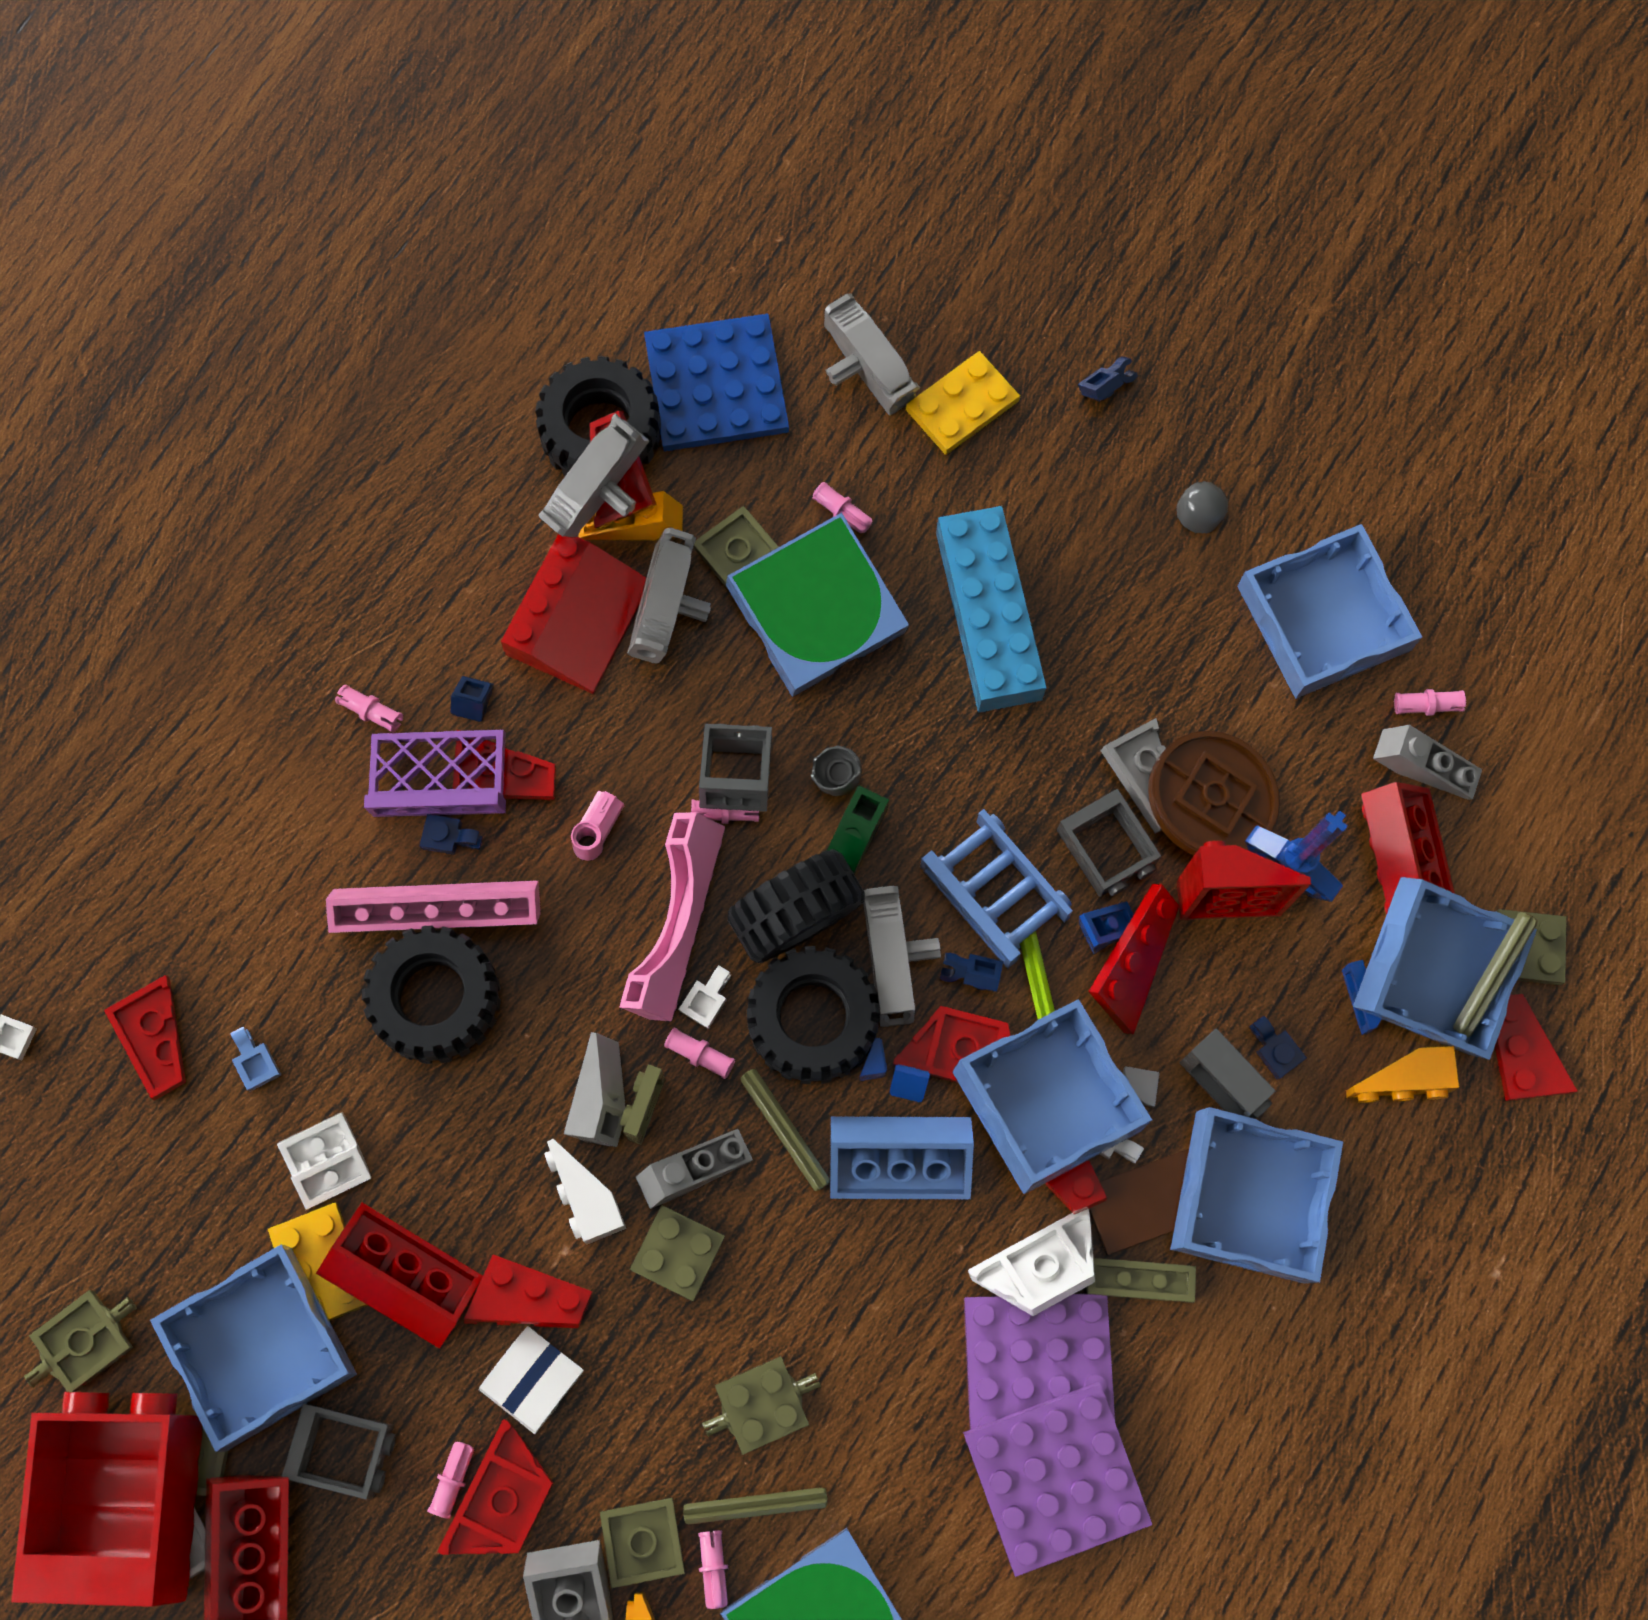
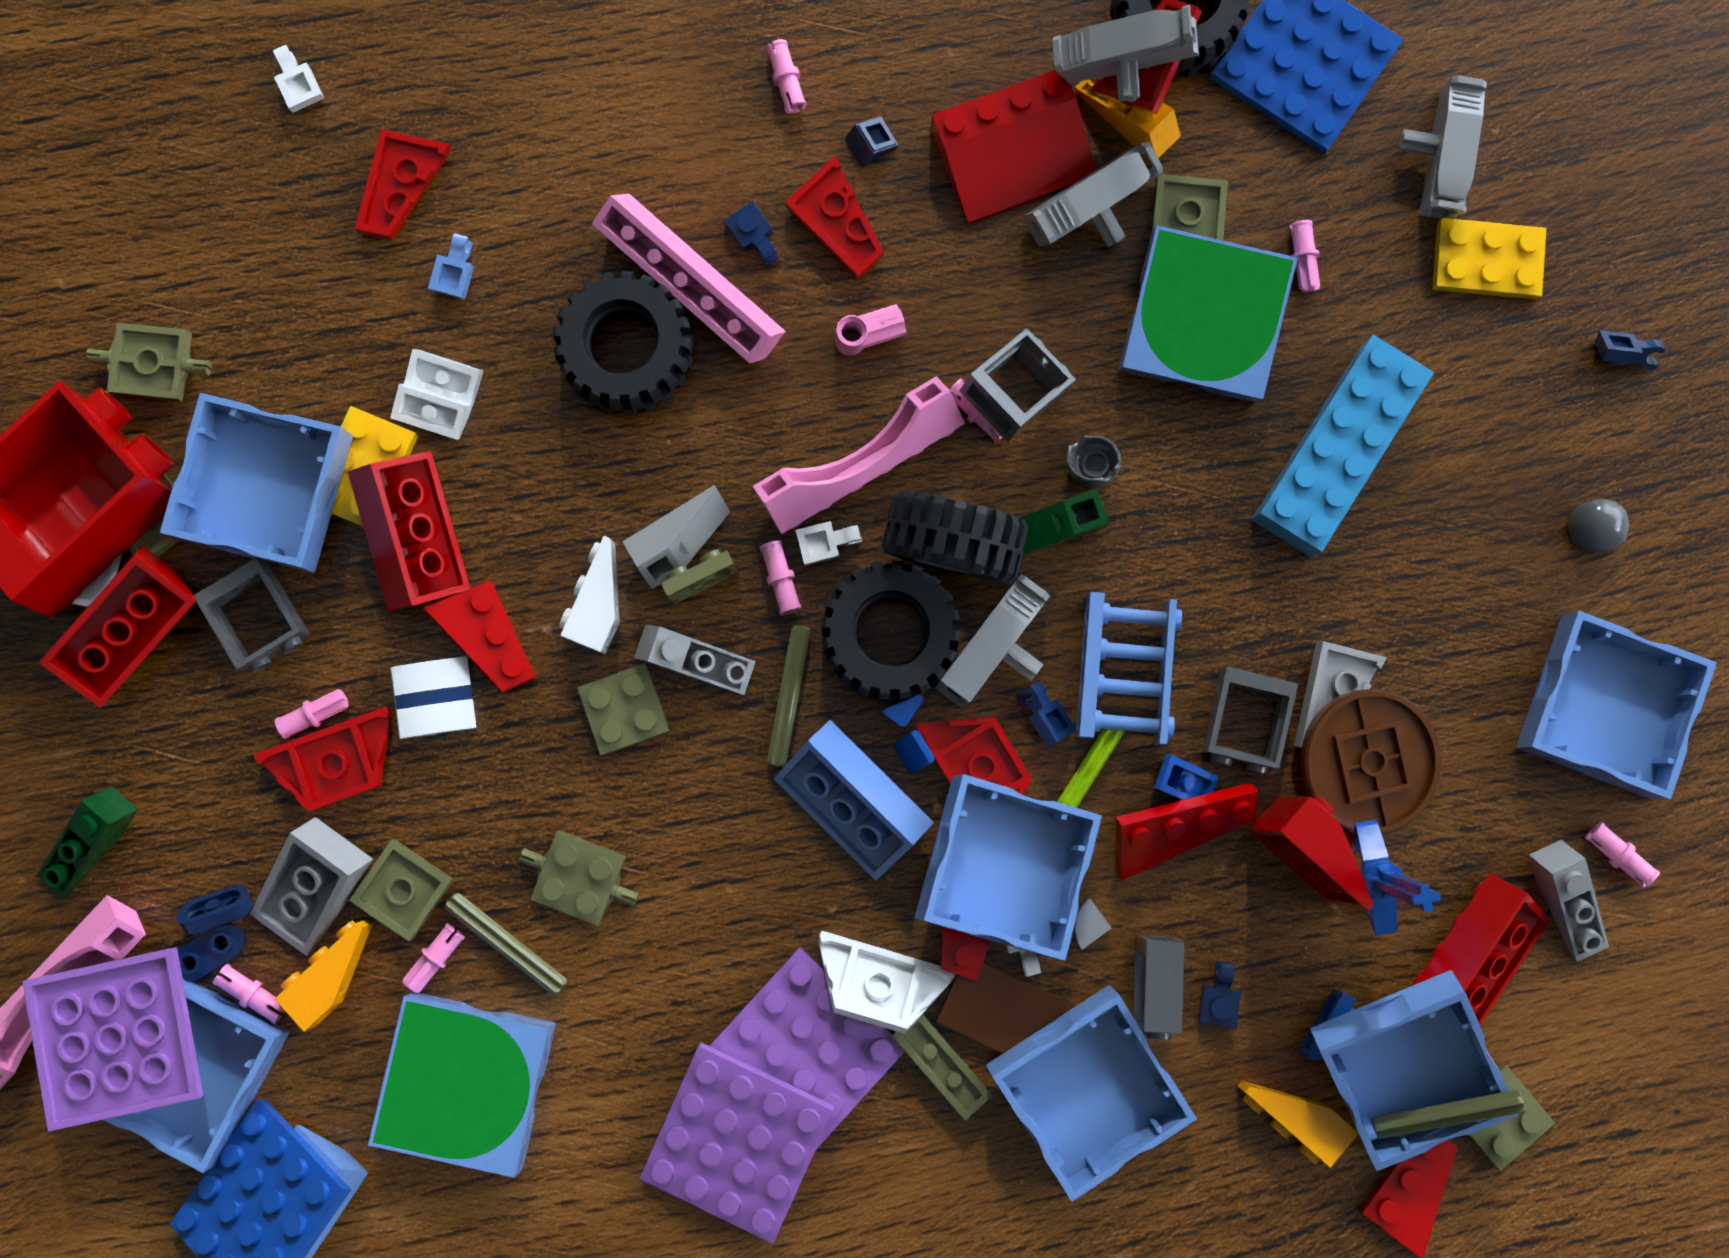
camera: 45 degrees right, 10 degrees up
medium lavender fence [364,730,506,817] -> none

